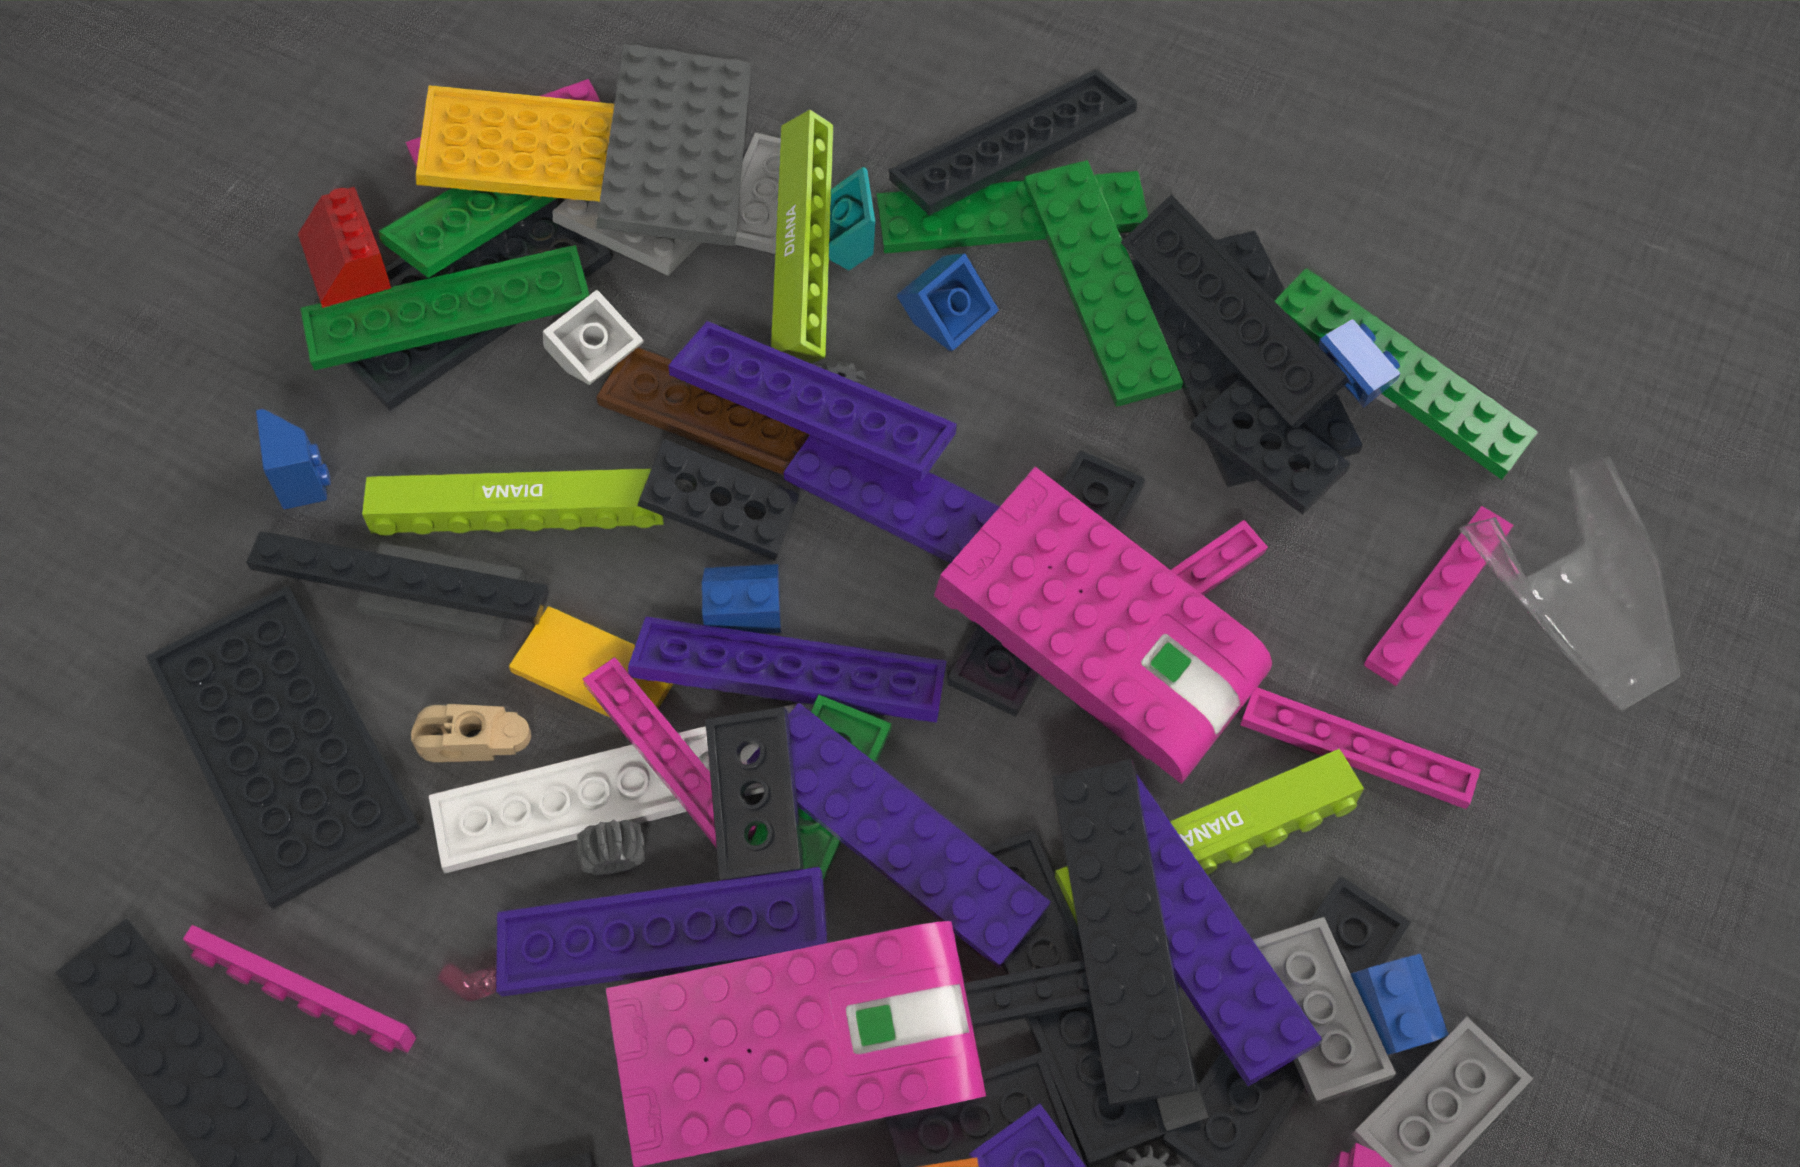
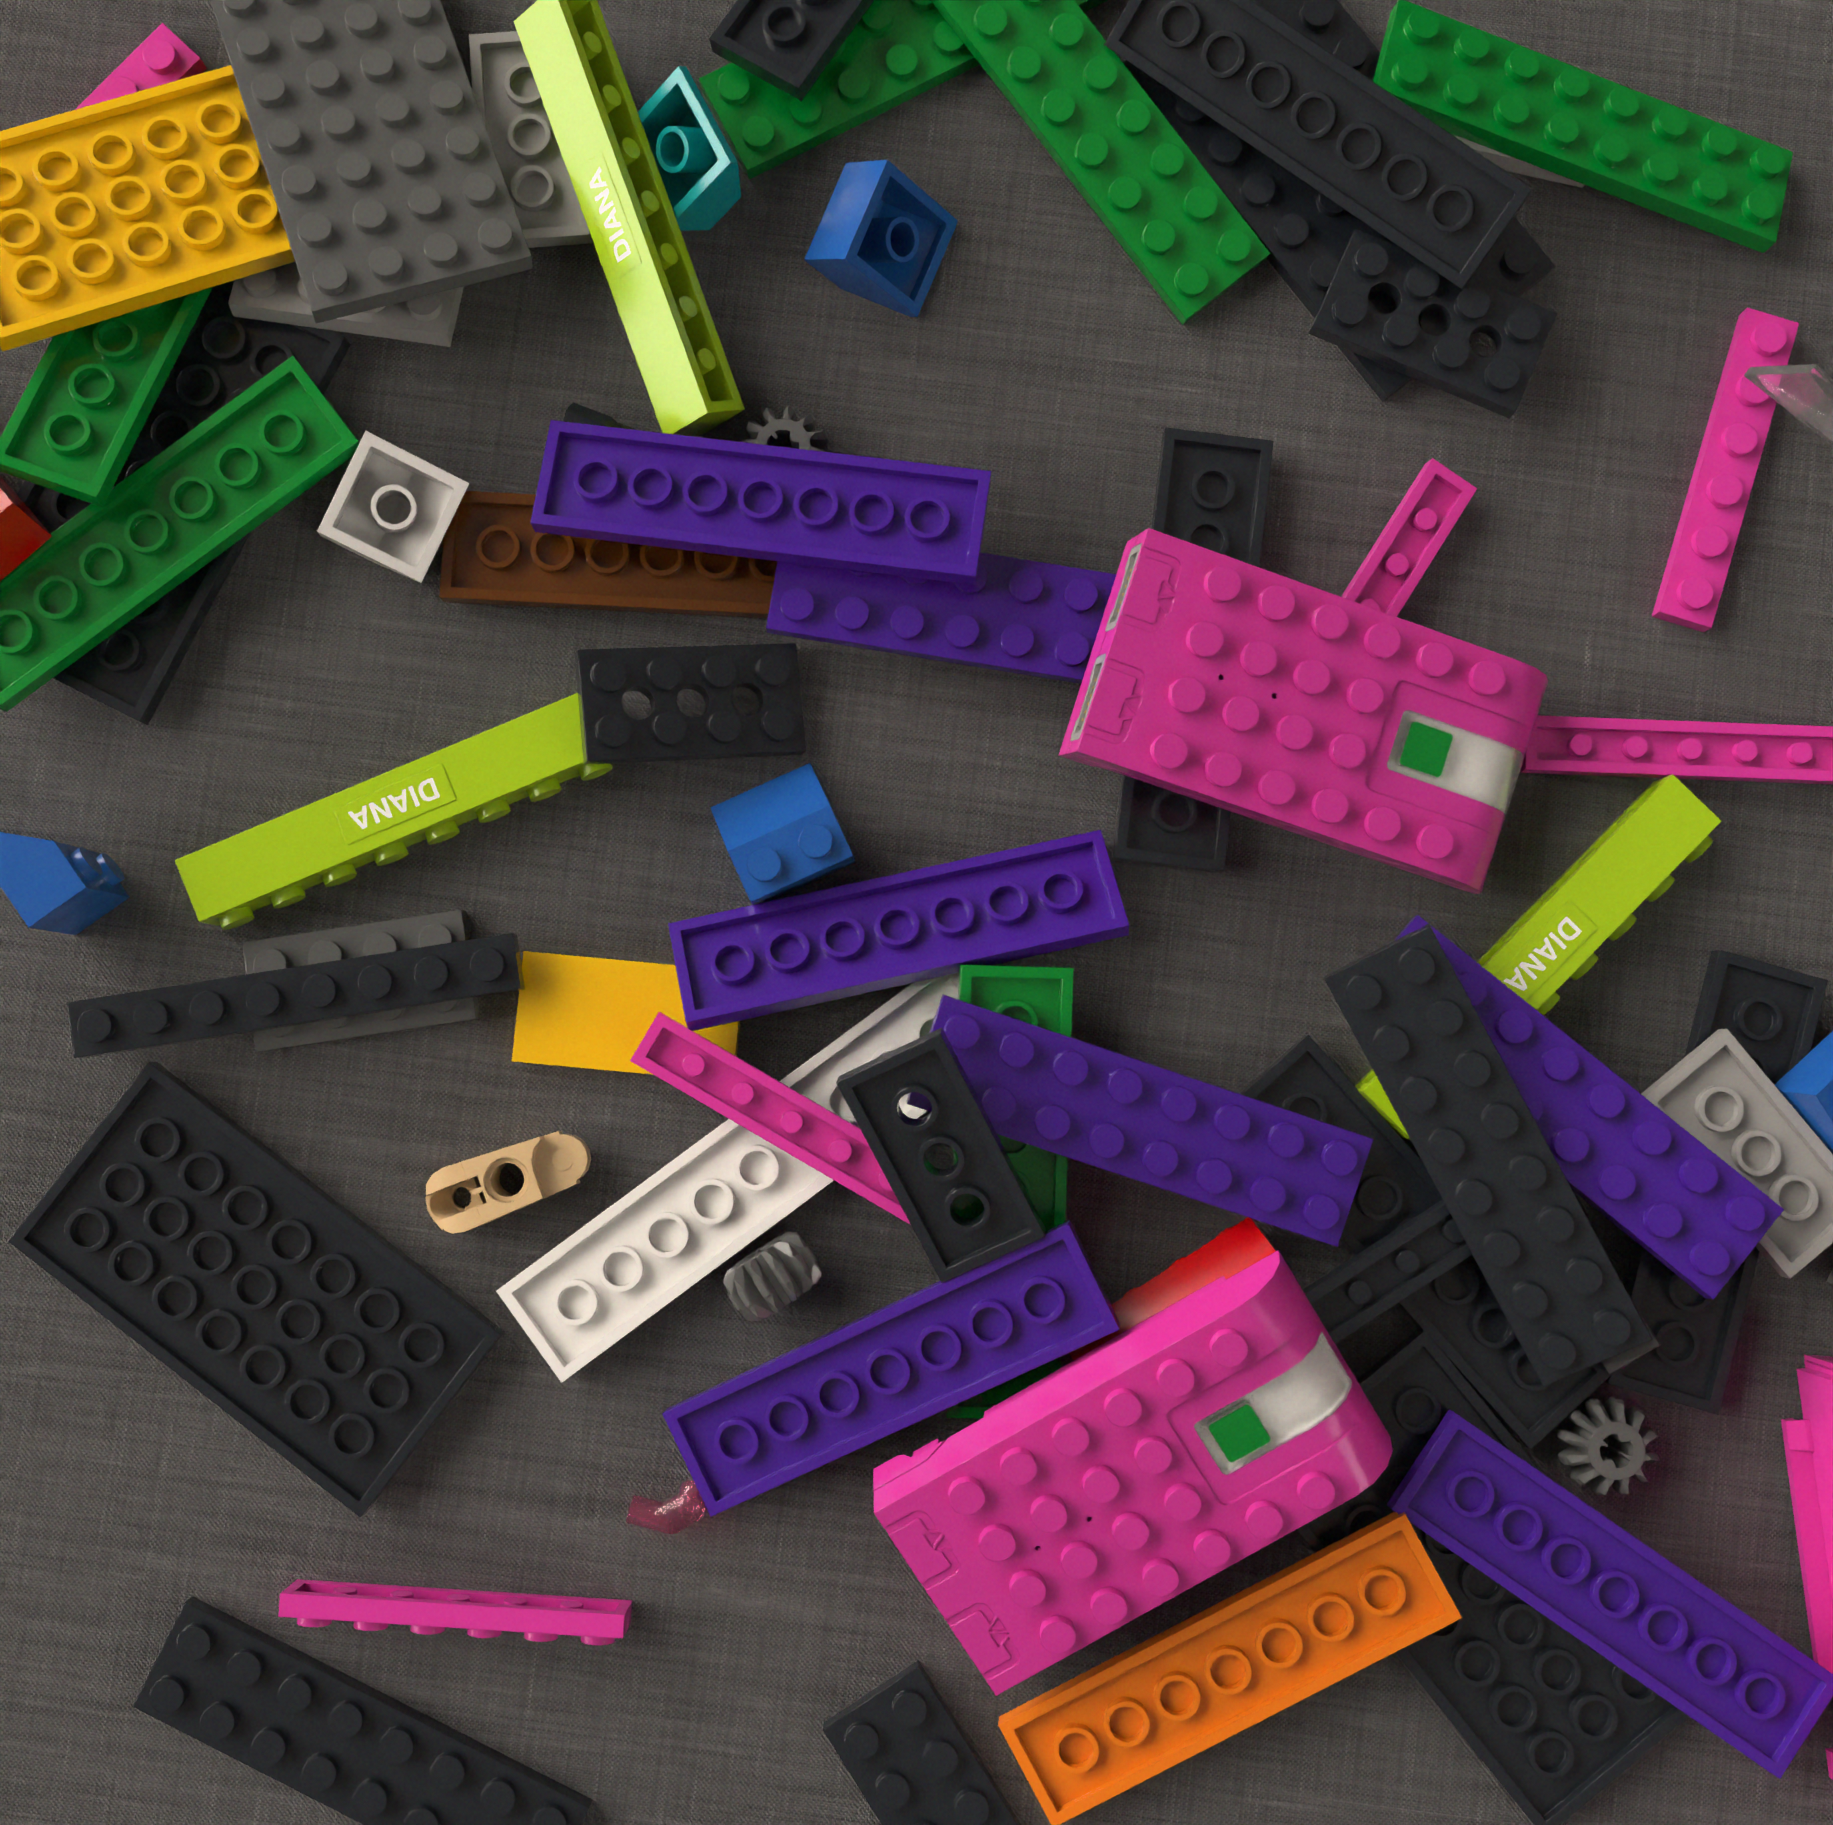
camera: 20 degrees left, 25 degrees up
slope [1319,319,1401,408] -> none

